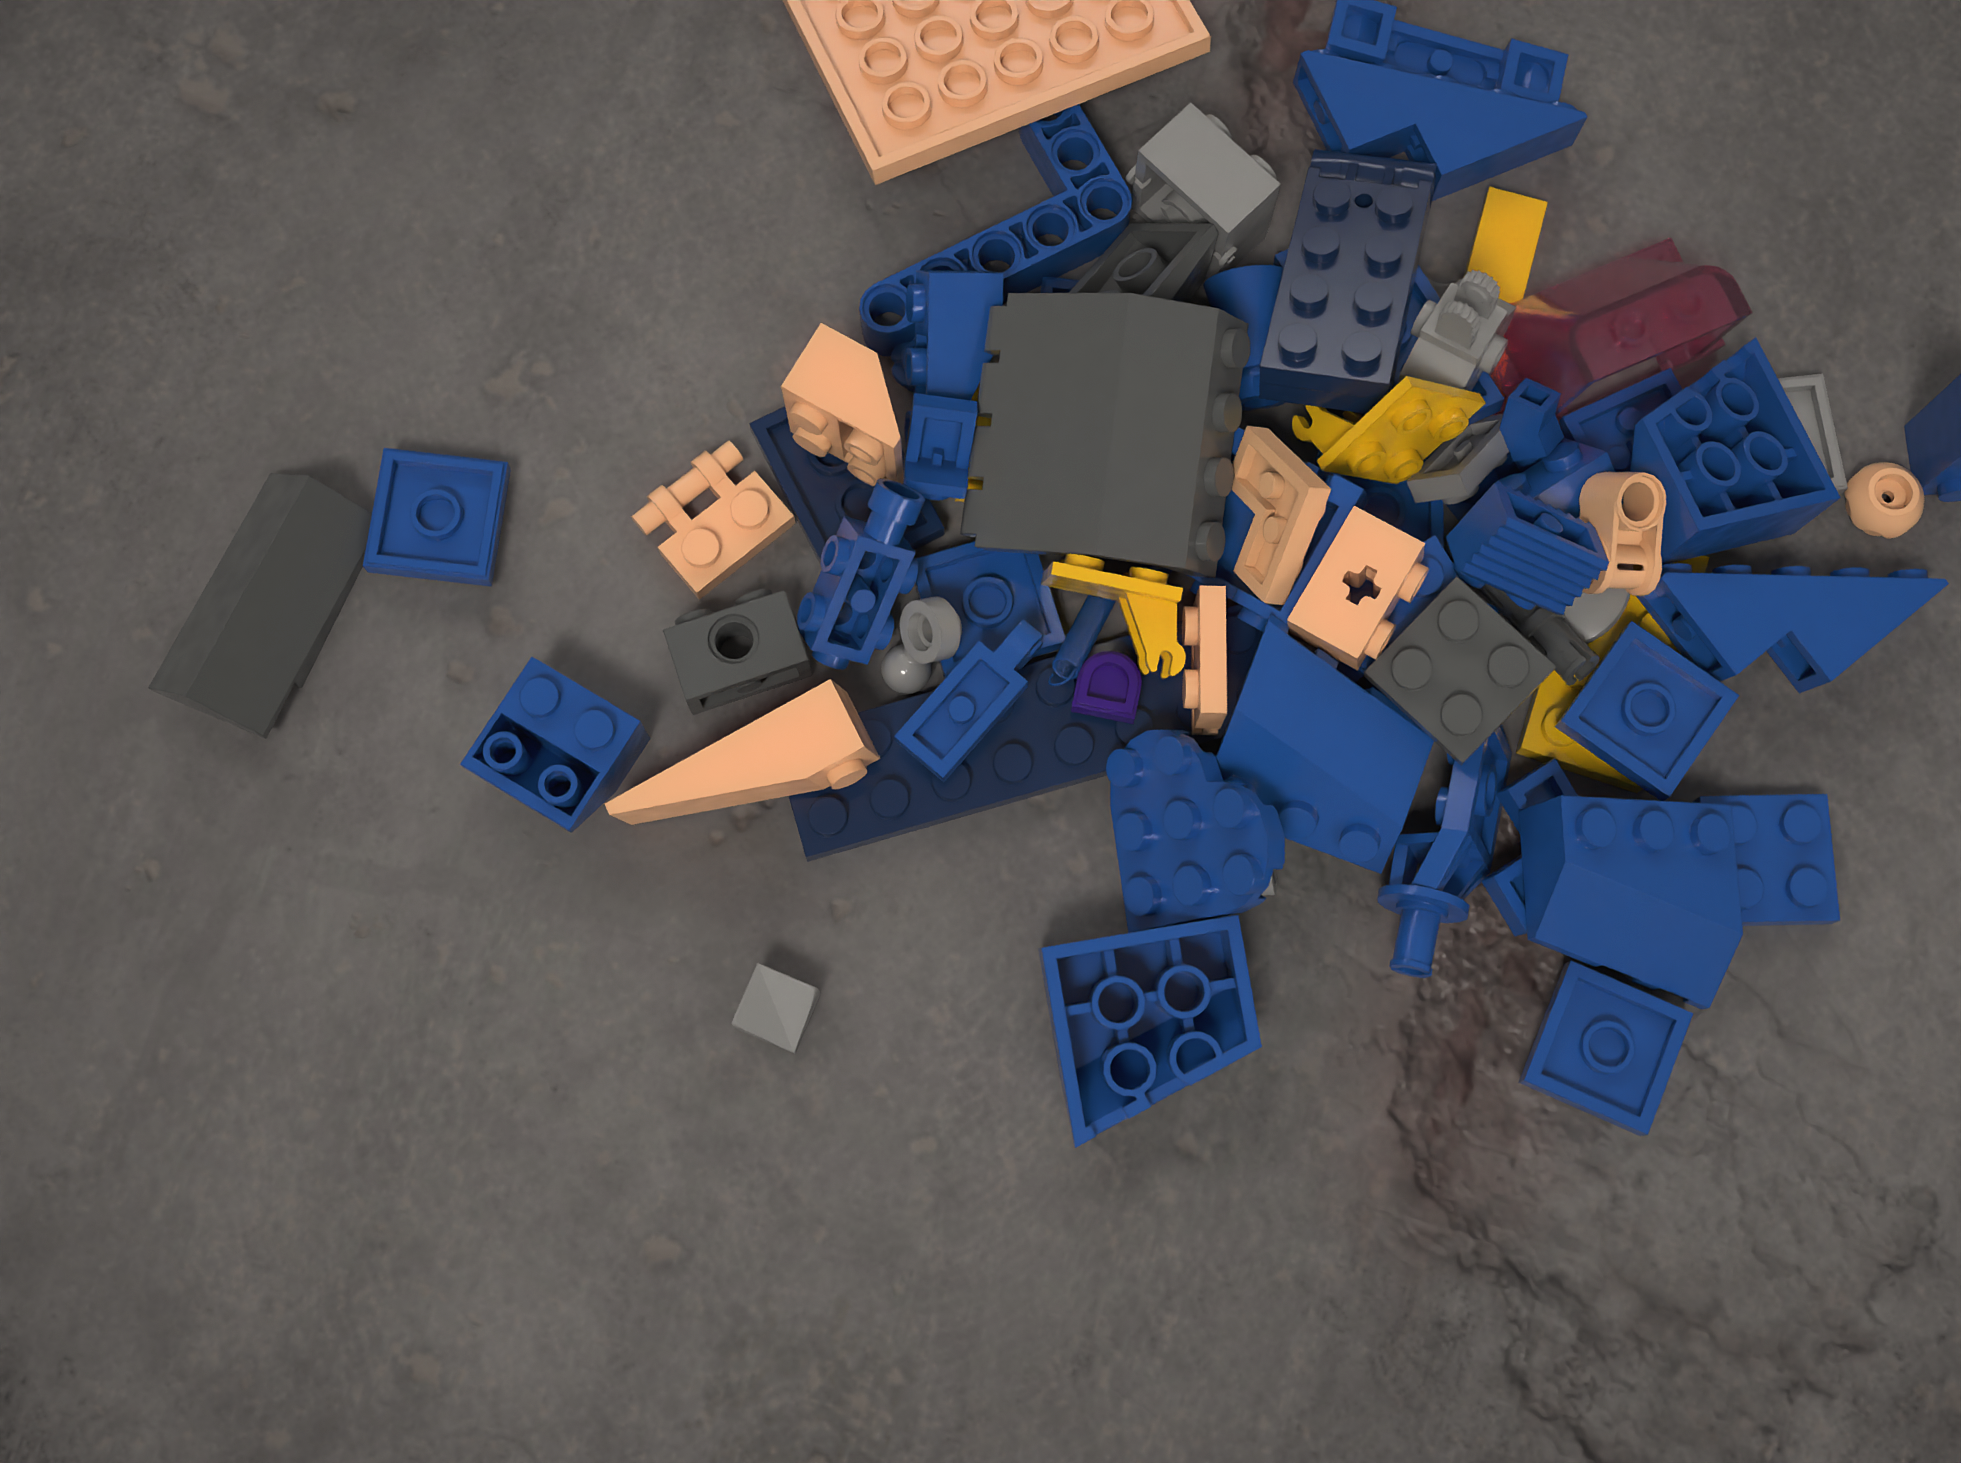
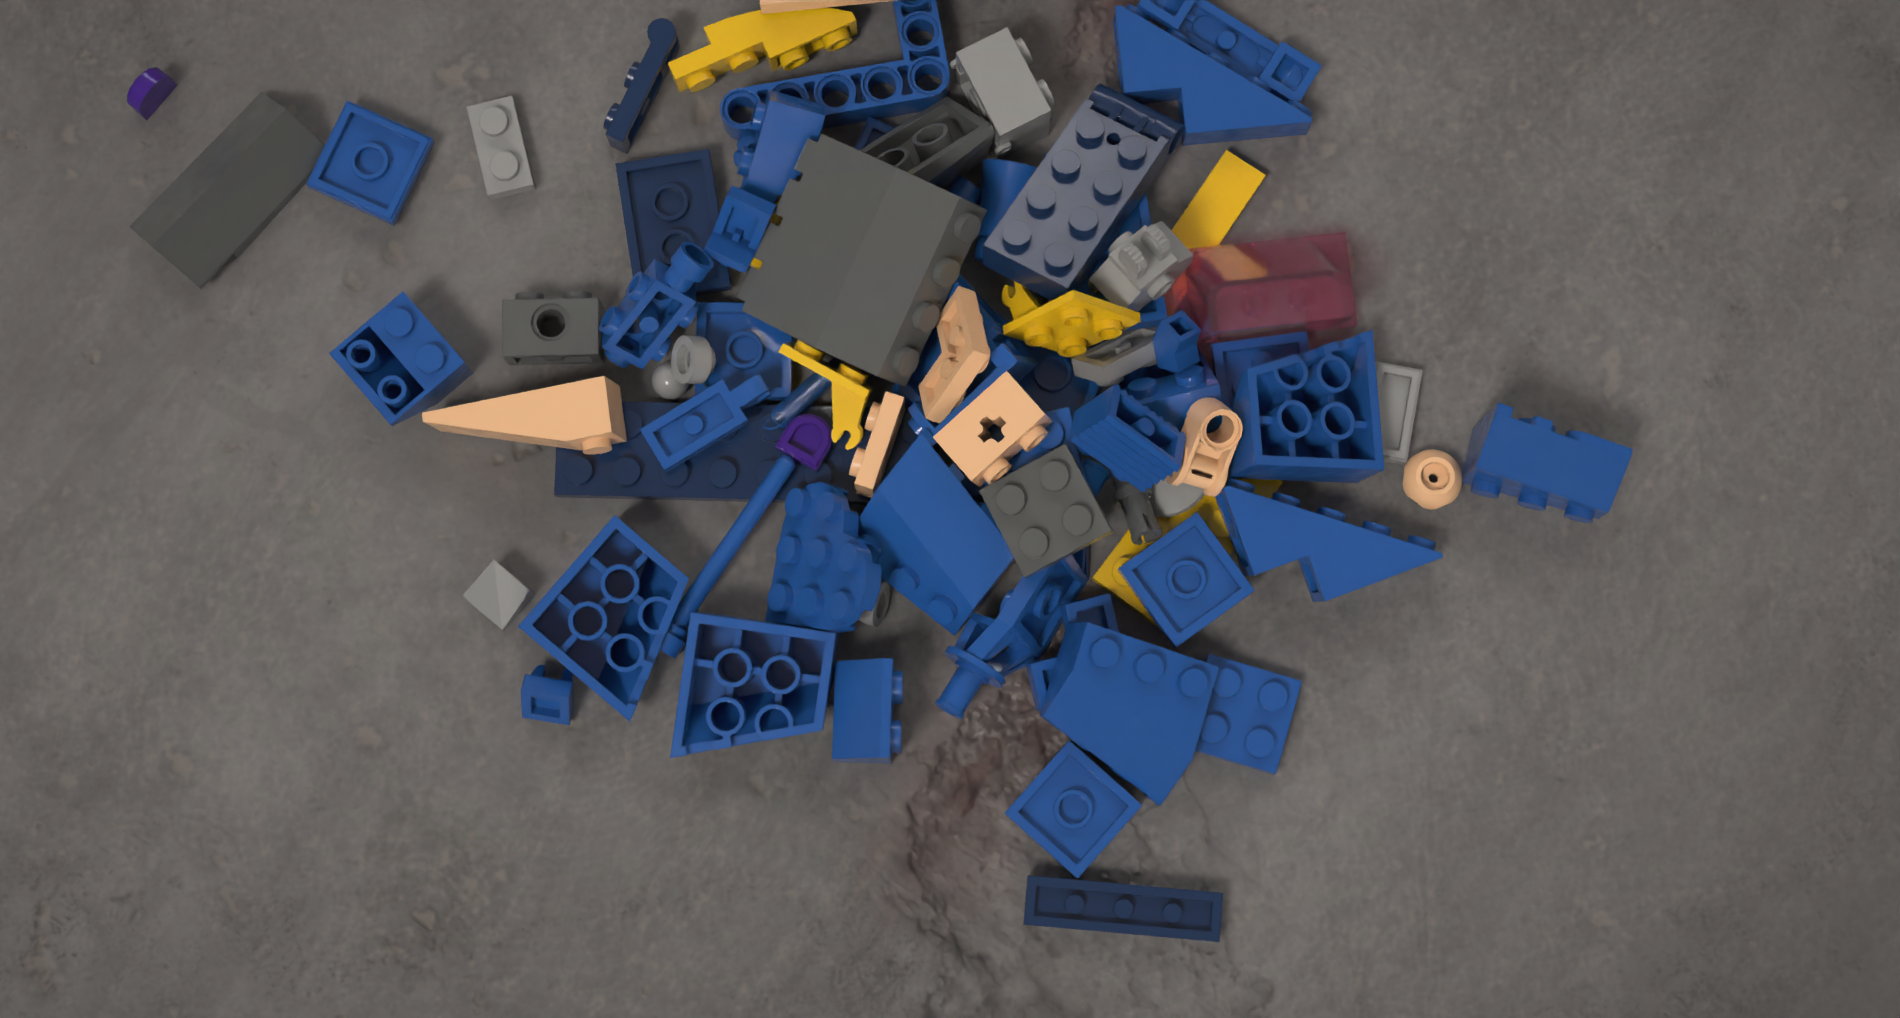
camera: 20 degrees right, 5 degrees up
light nougat plate [631,440,796,600] -> none
light nougat slope [781,323,903,486] -> none
none -> dark purple tile [127,67,177,120]
none -> light grey plate [467,96,536,200]
none -> blue wedge [518,515,689,722]
none -> blue tile [521,665,574,725]
none -> dark blue plate [603,18,680,154]
none -> blue piece [660,455,795,659]
none -> yellow slope [668,7,858,93]
none -> blue slope [832,658,904,764]
none -> dark blue plate [1023,875,1223,942]

